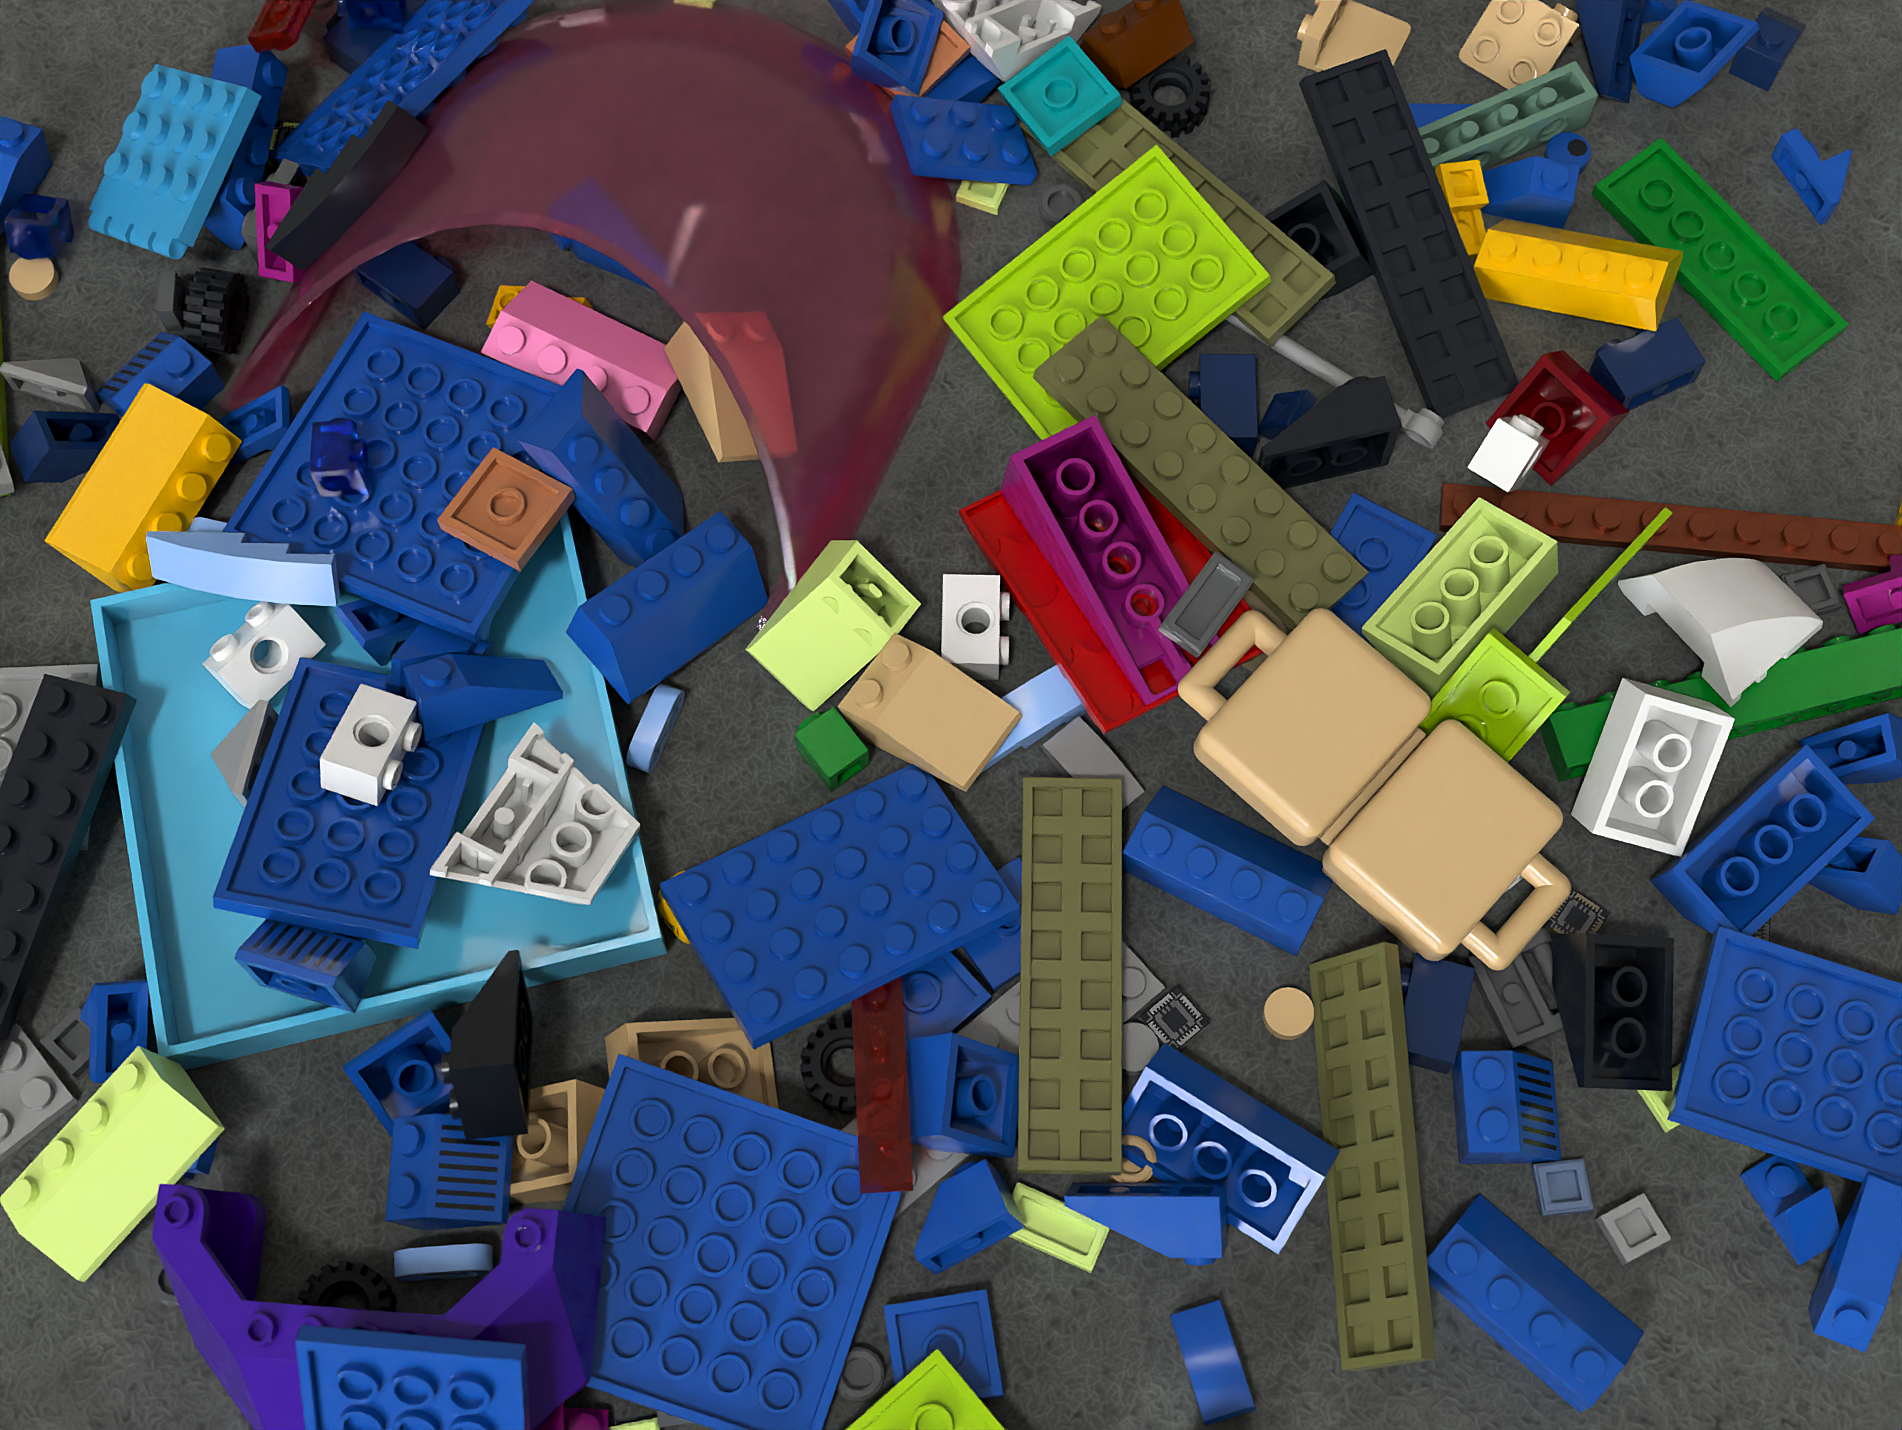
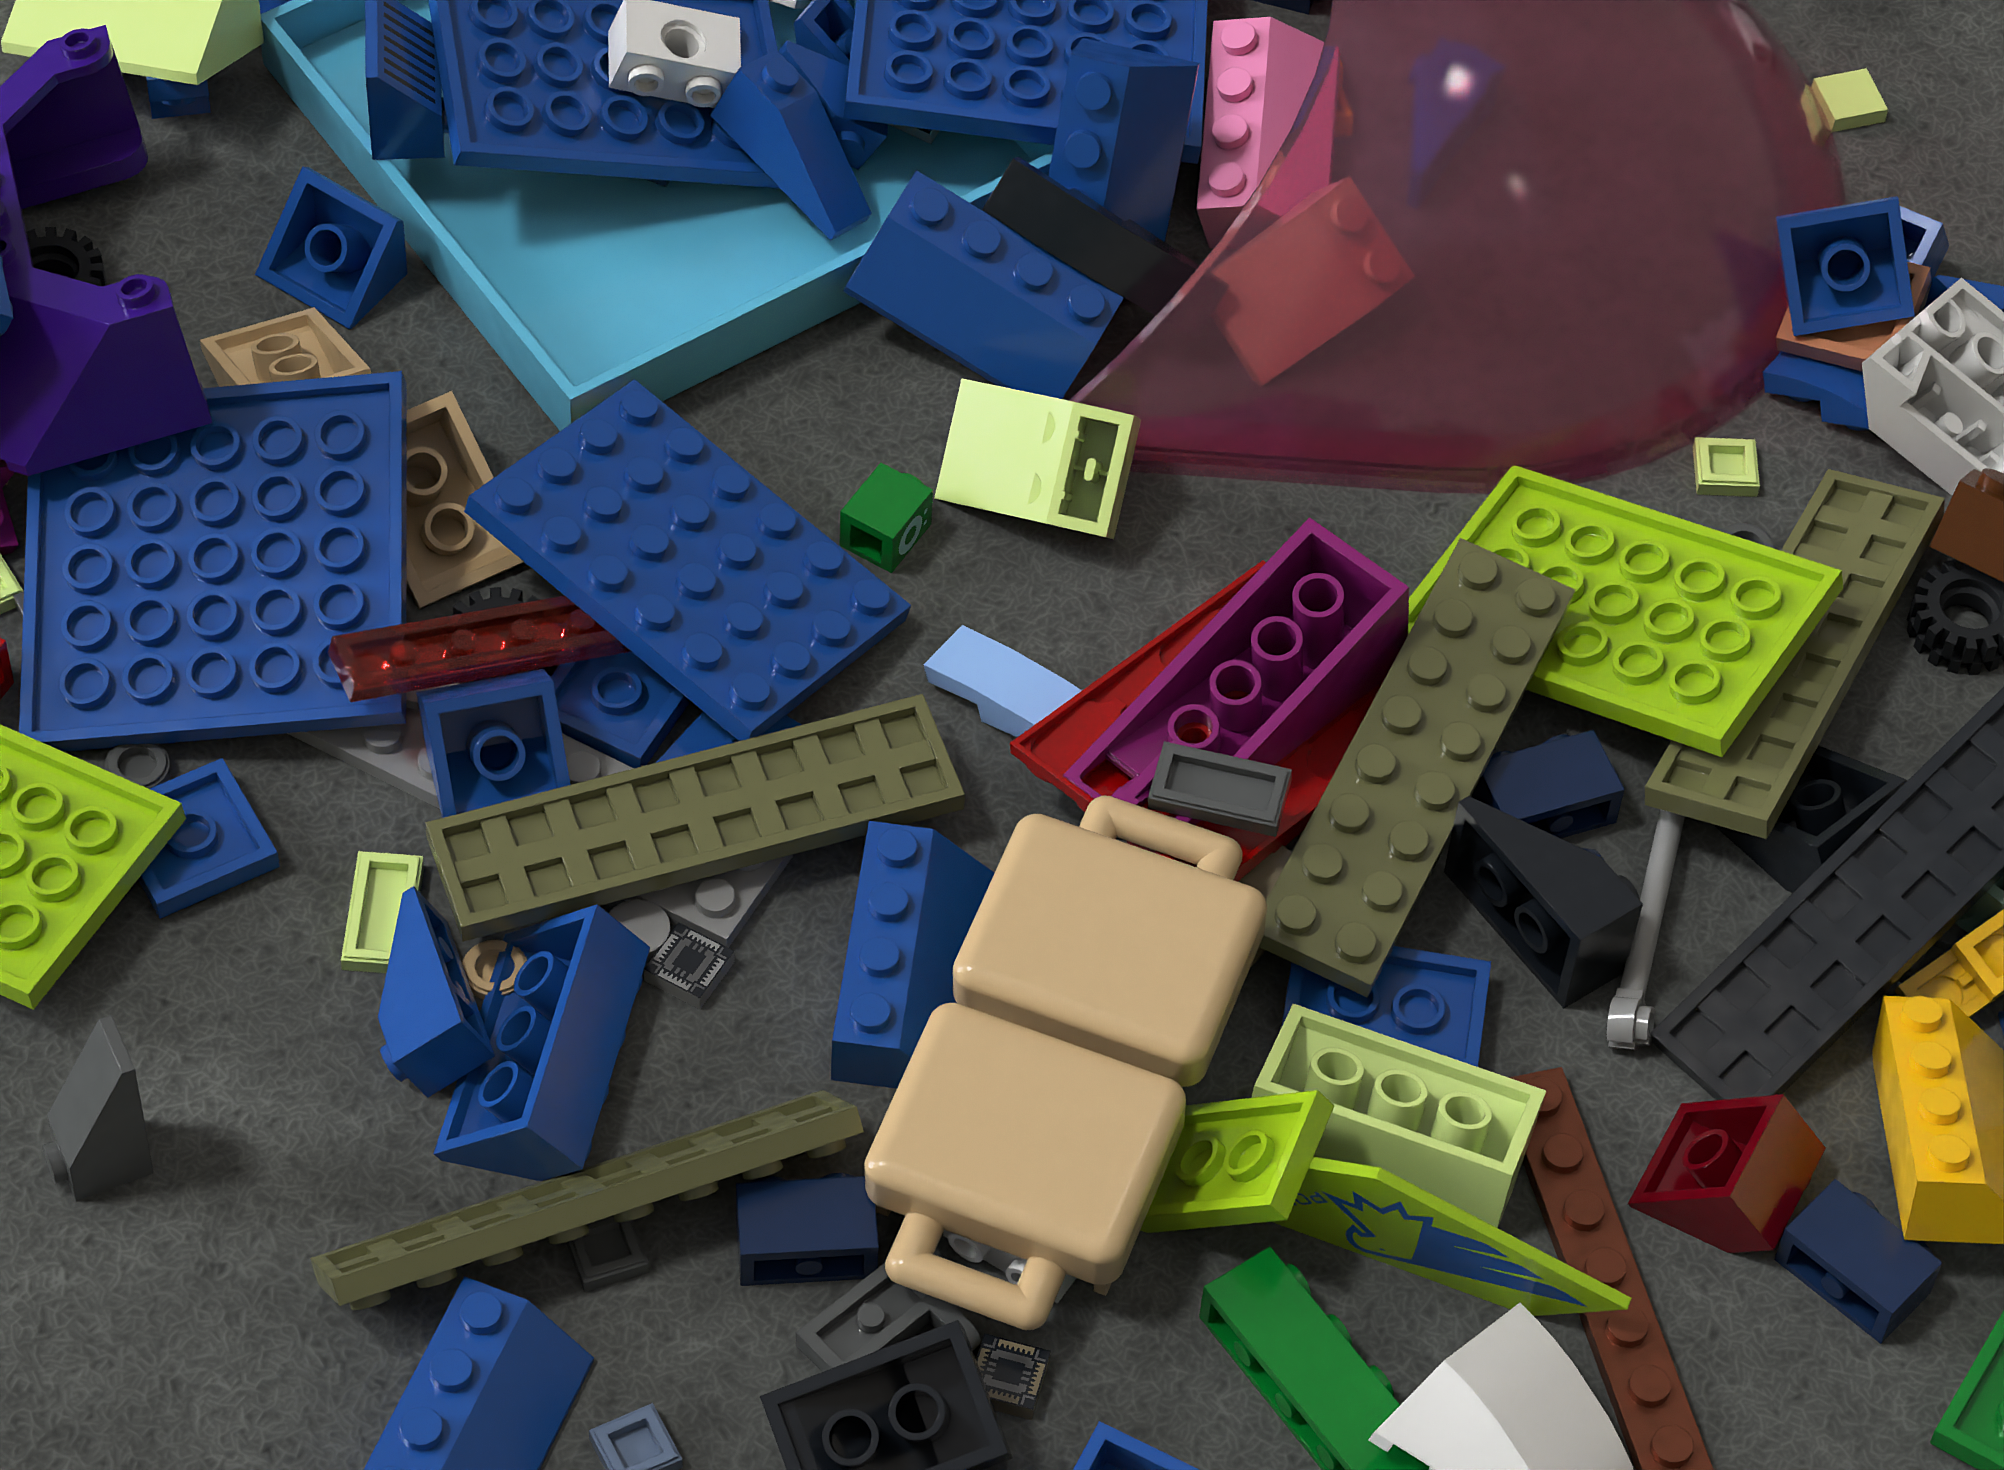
camera: 65 degrees right, 15 degrees down
blue slope [385,1114,514,1230] -> none
white wedge [430,722,640,905] -> none
nougat plate [437,447,575,572] -> none
black slope [441,950,533,1140] -> none
light blue beam [626,683,685,774] -> none
tan slope [837,633,1022,792] -> none
blue plate [889,95,1038,186] -> none
blue slope [914,1159,1025,1275] -> none
white brick [941,574,1010,680] -> none
teal plate [998,35,1123,157] -> none
light grey slope [1040,716,1145,809] -> none
blue slope [1170,1300,1255,1426] -> none
tan tile [1263,987,1314,1040] -> none
blue slope [1451,1051,1561,1164] -> none
white brick [1467,414,1550,492] -> none
white brick [1571,678,1735,857] -> none
none -> black slope [982,157,1230,337]

